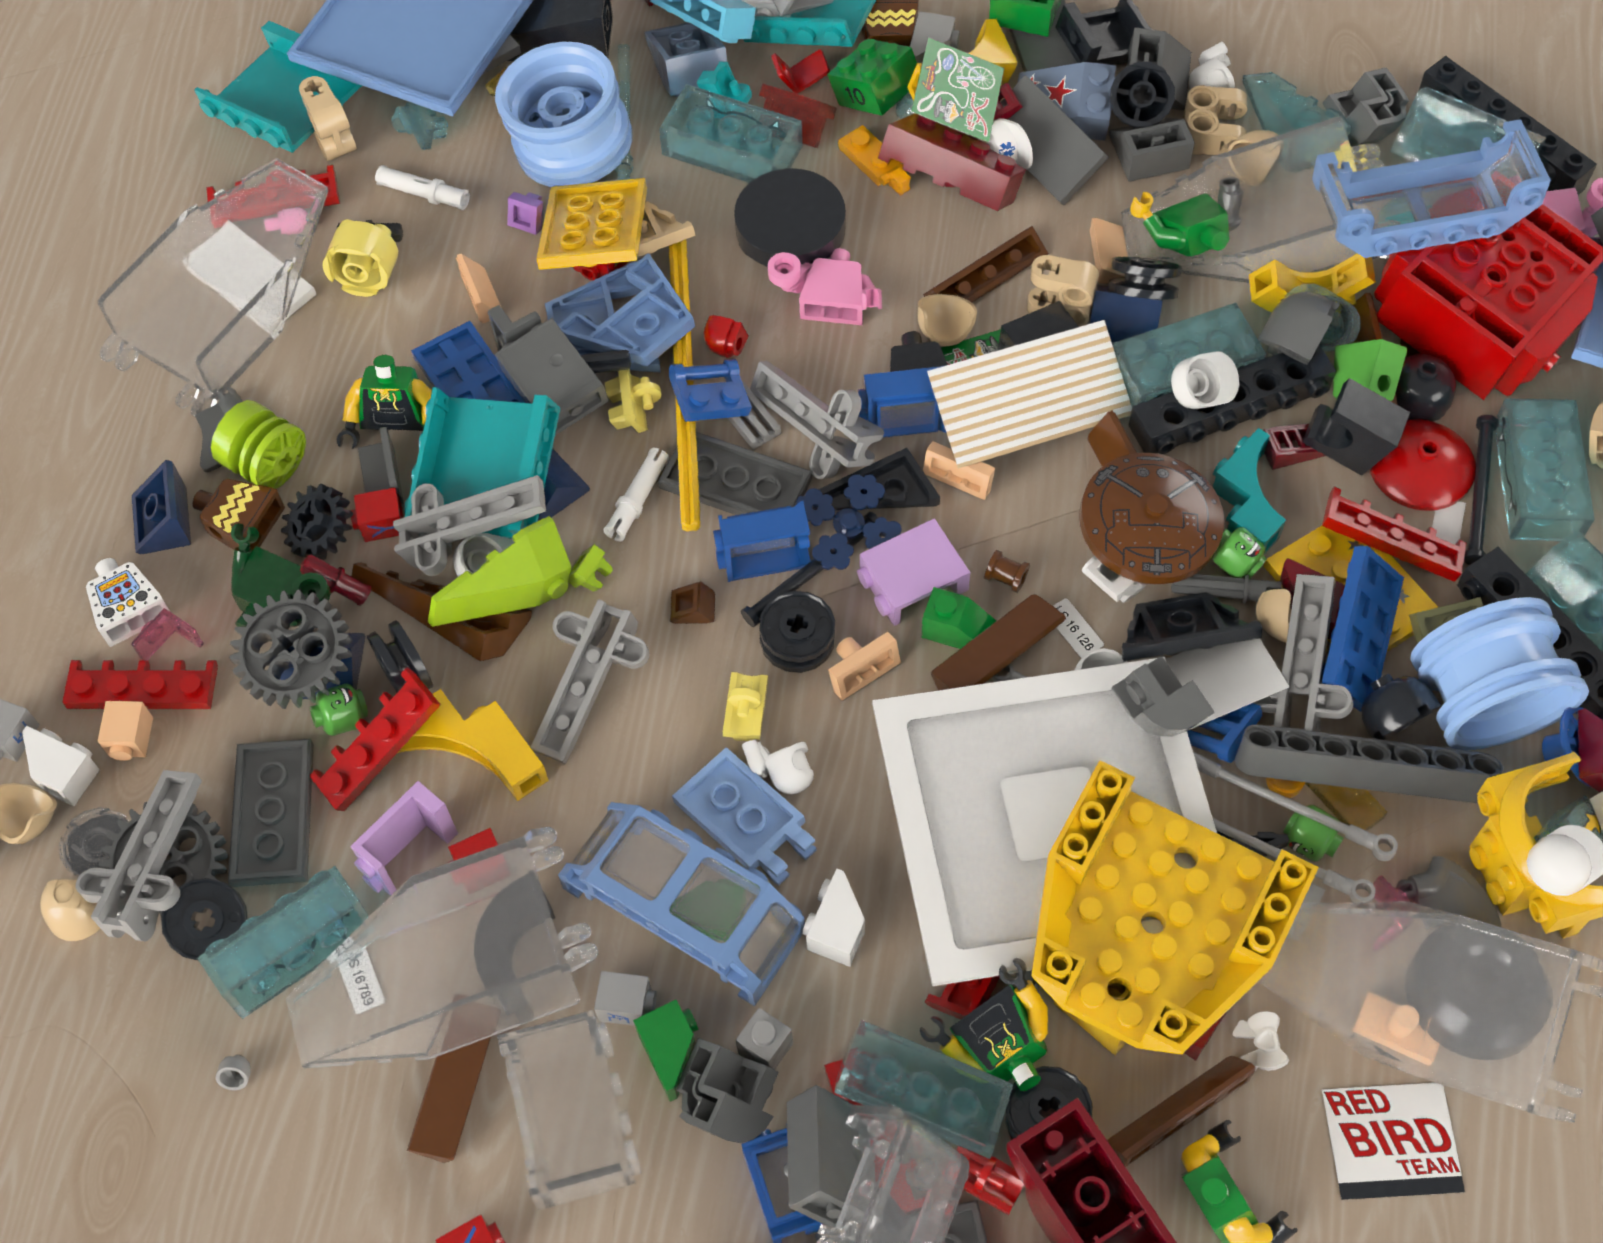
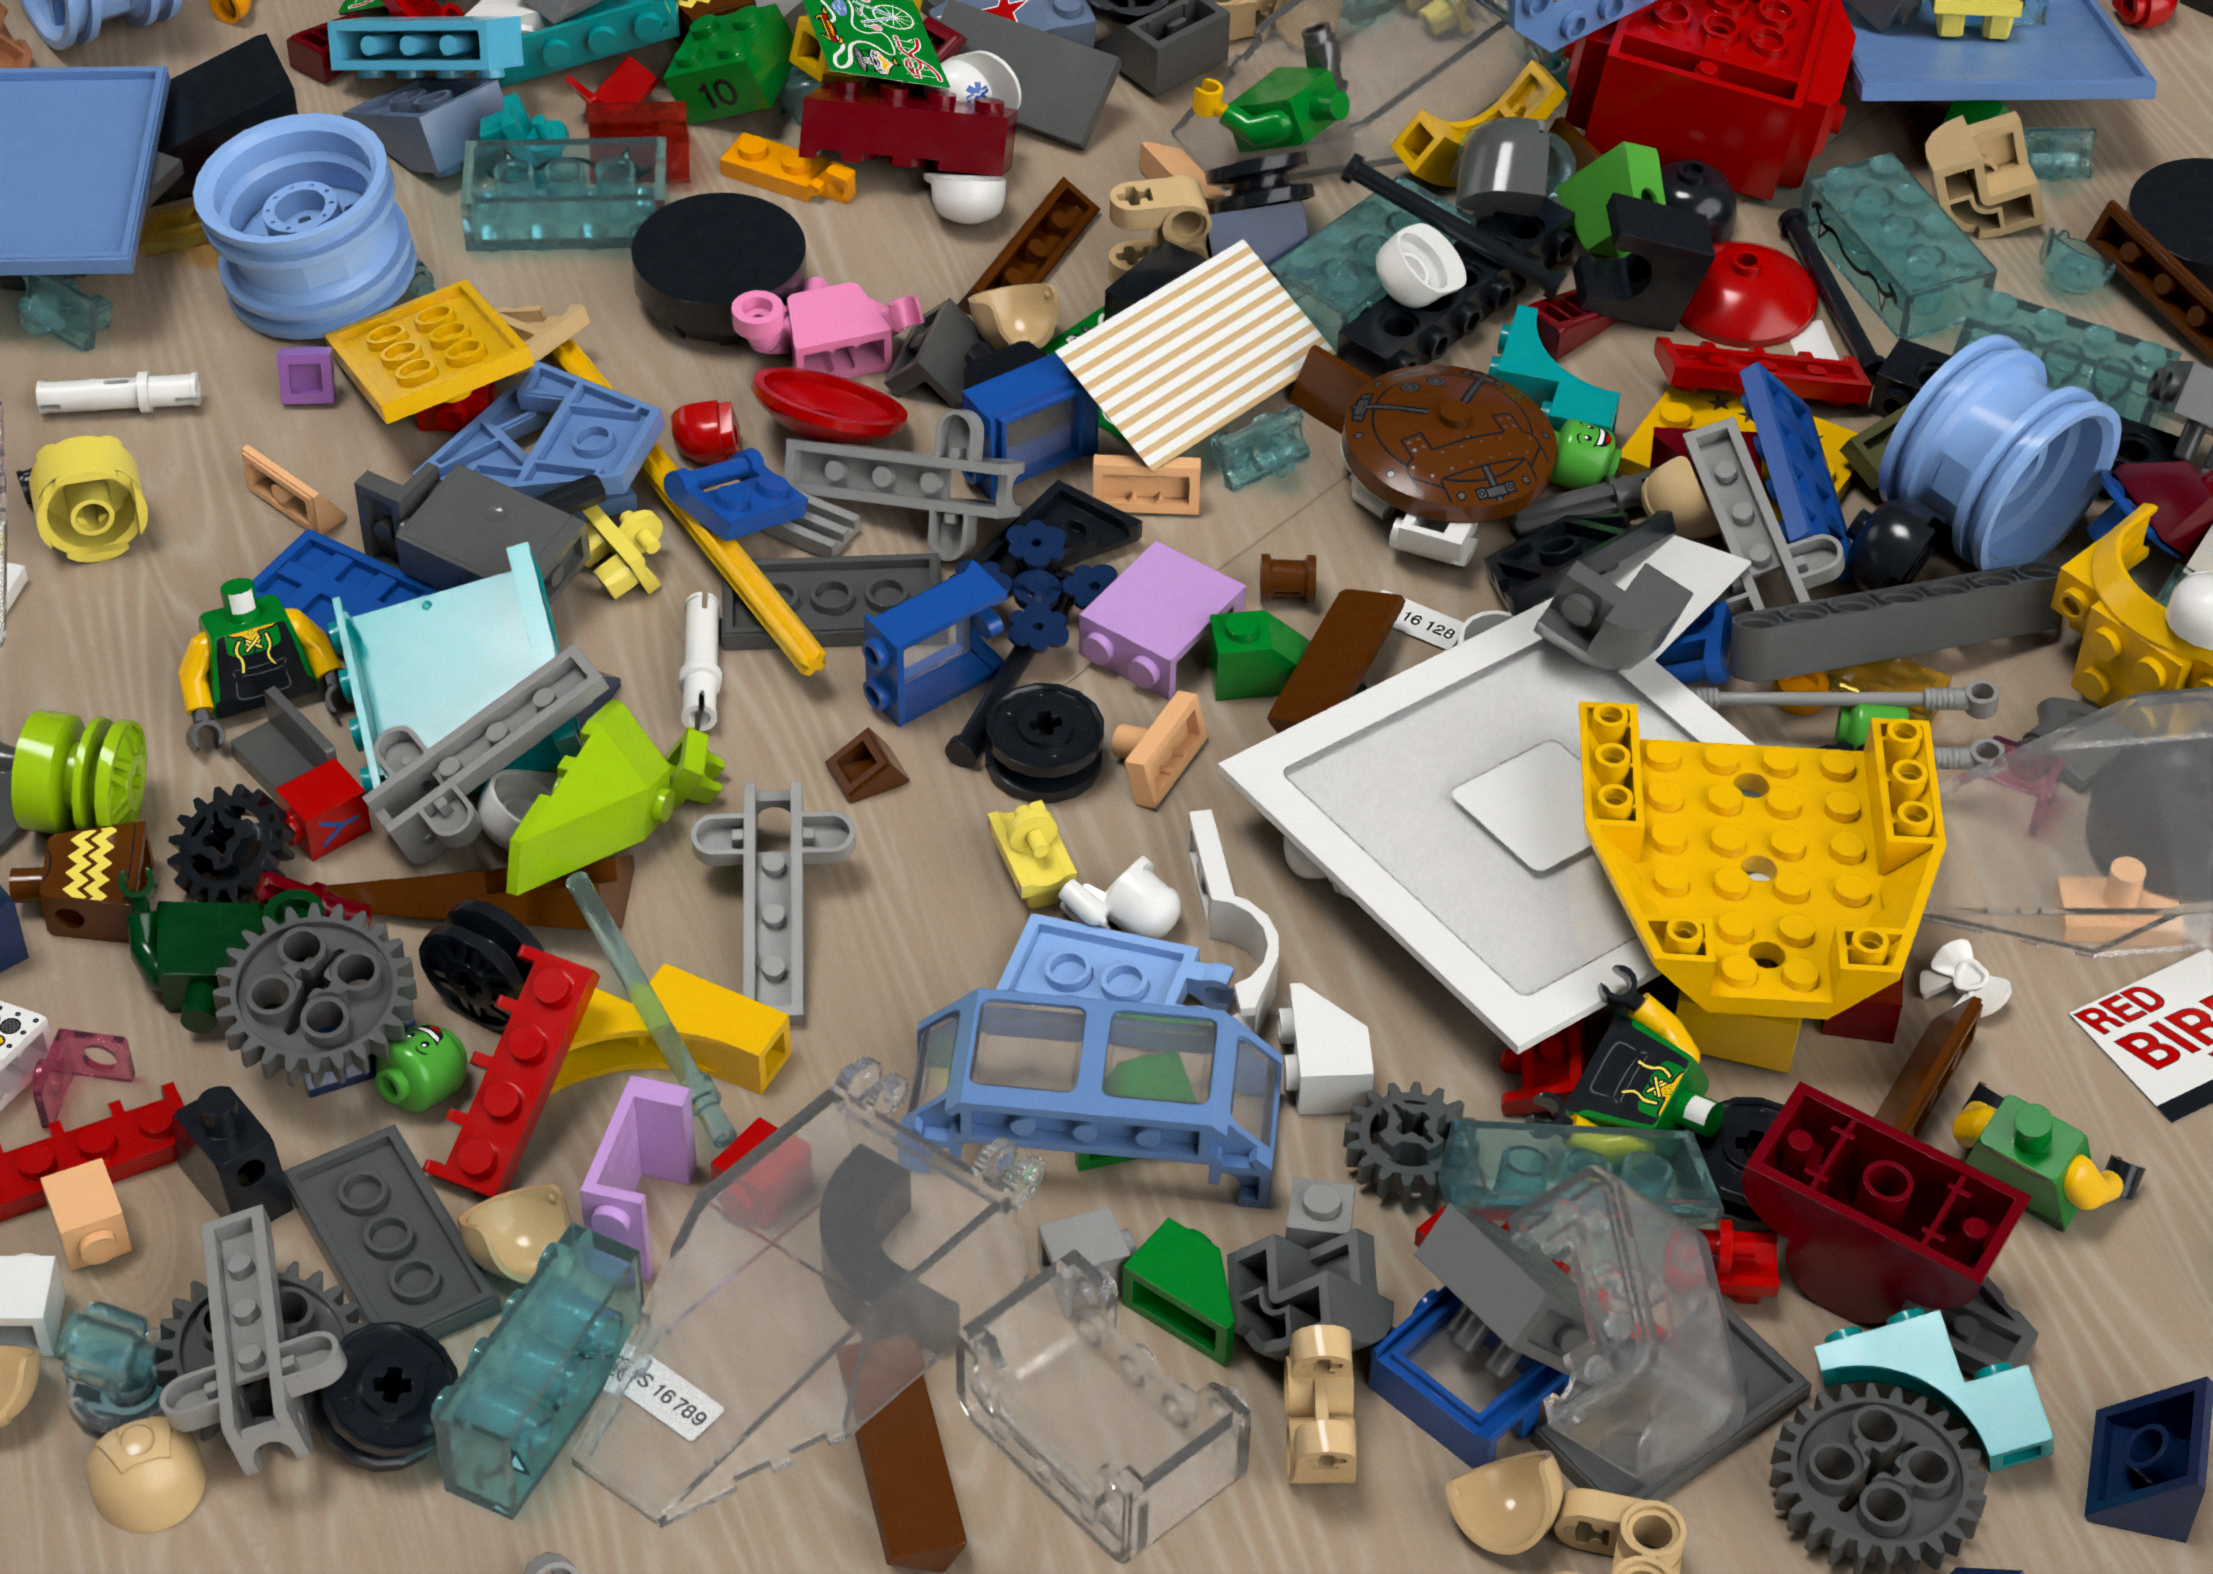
camera: 30 degrees left, 15 degrees down
none -> clear light blue head [54,1301,158,1395]
none -> black torso [172,1086,293,1222]
none -> tan helmet [458,1184,571,1284]
none -> clear light blue bar [566,871,737,1148]
none -> red dish [751,367,908,446]
none -> dark grey panel [884,298,985,407]
none -> white cap [924,172,1006,224]
none -> white piece [1187,809,1279,1036]
none -> clear light blue hips [1210,405,1310,492]
none -> tan piece [1284,1324,1357,1484]
none -> black bar [1341,153,1568,301]
none -> dark grey gear [1343,1081,1479,1204]

